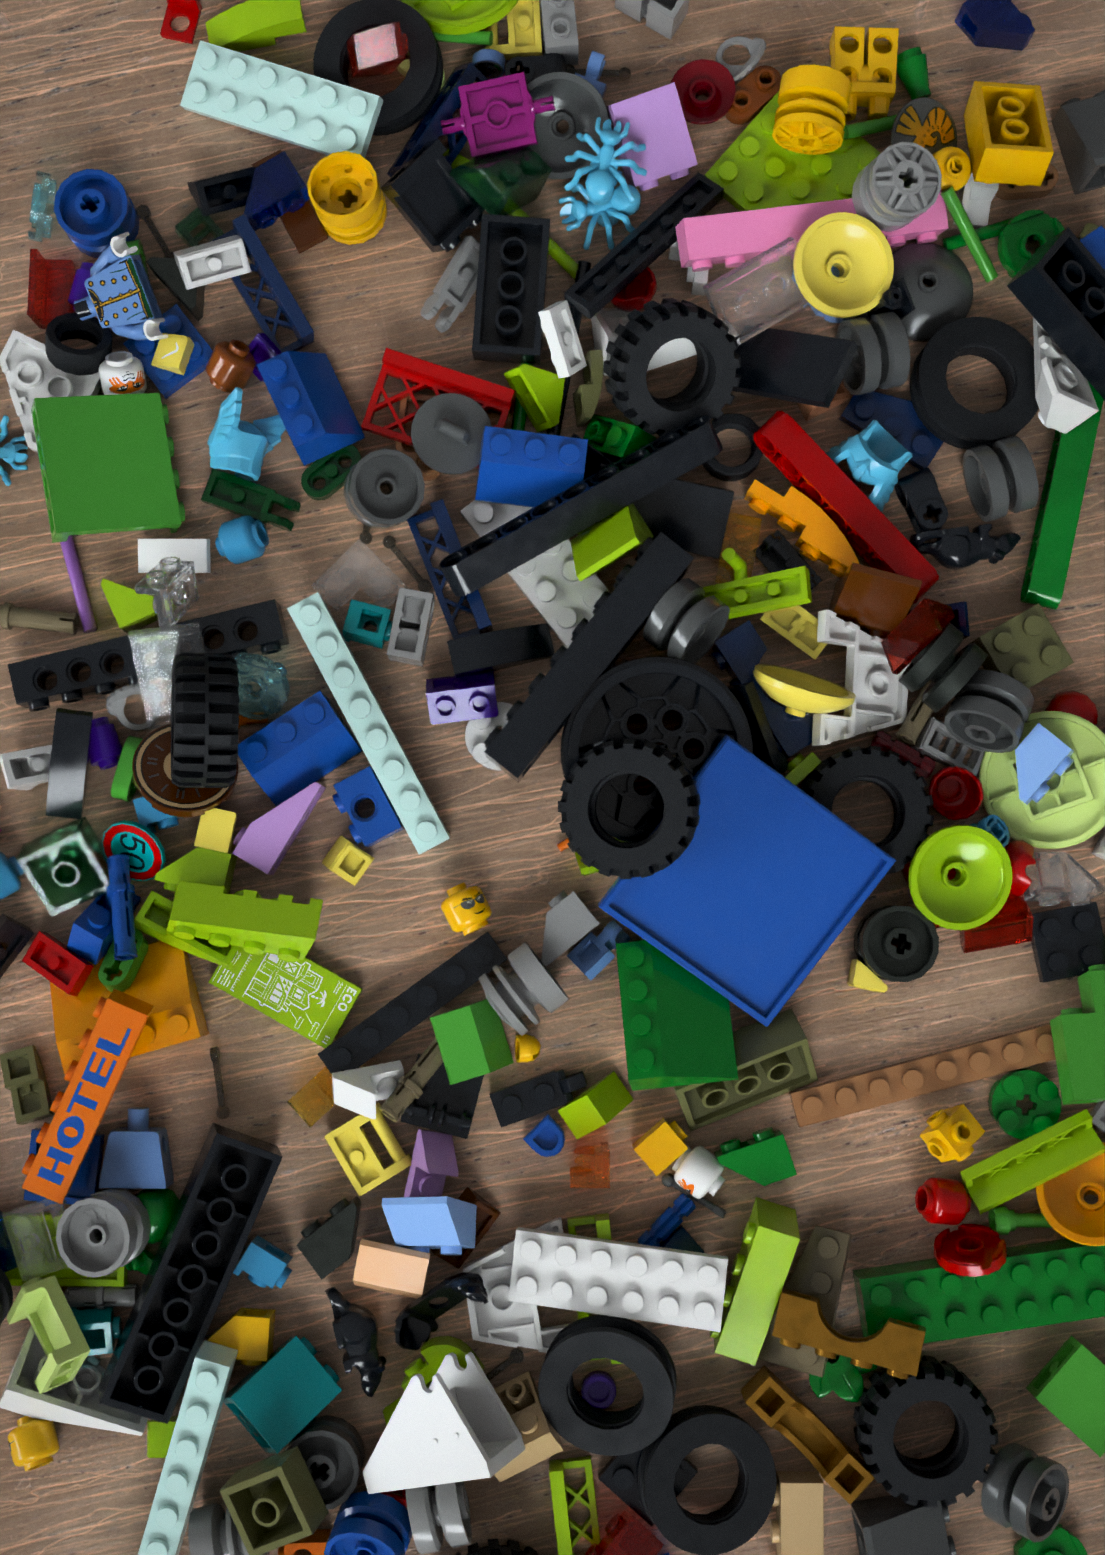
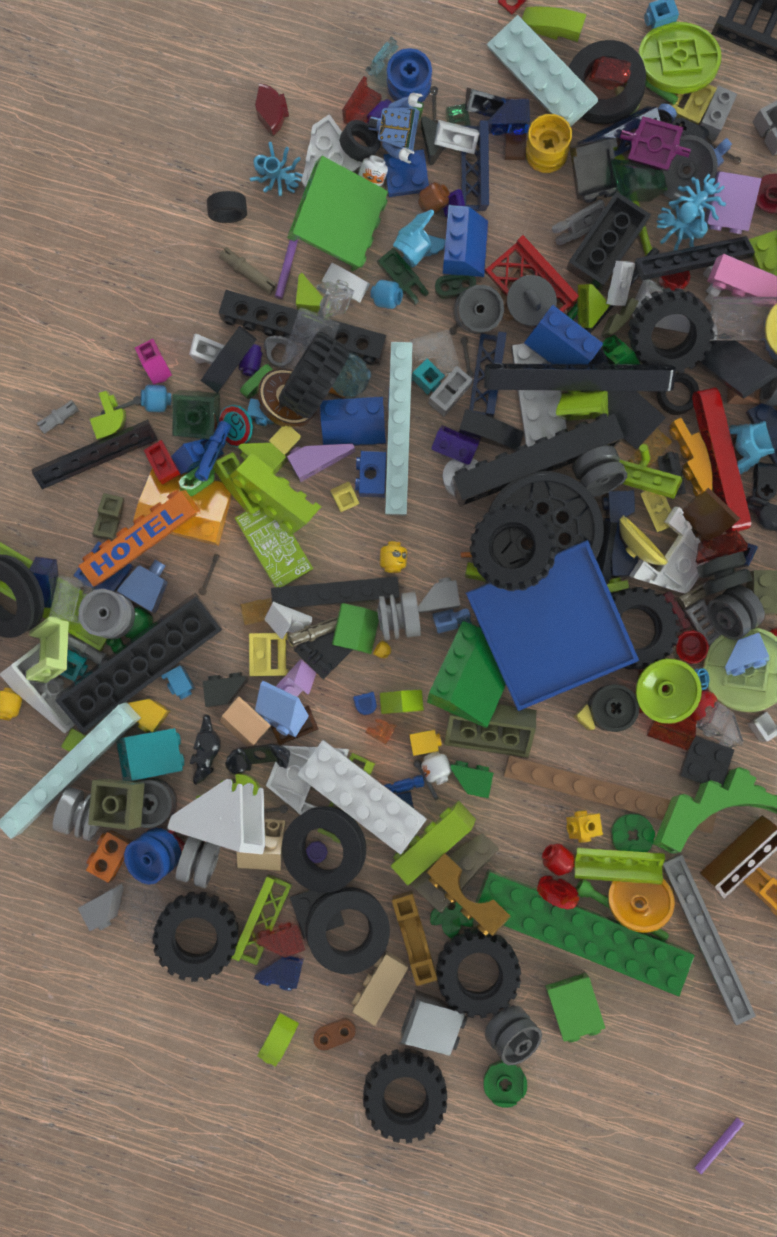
camera: 30 degrees right, 0 degrees up
light yellow slope [151,333,195,376] -> none
black hinge [489,1069,587,1127] -> none

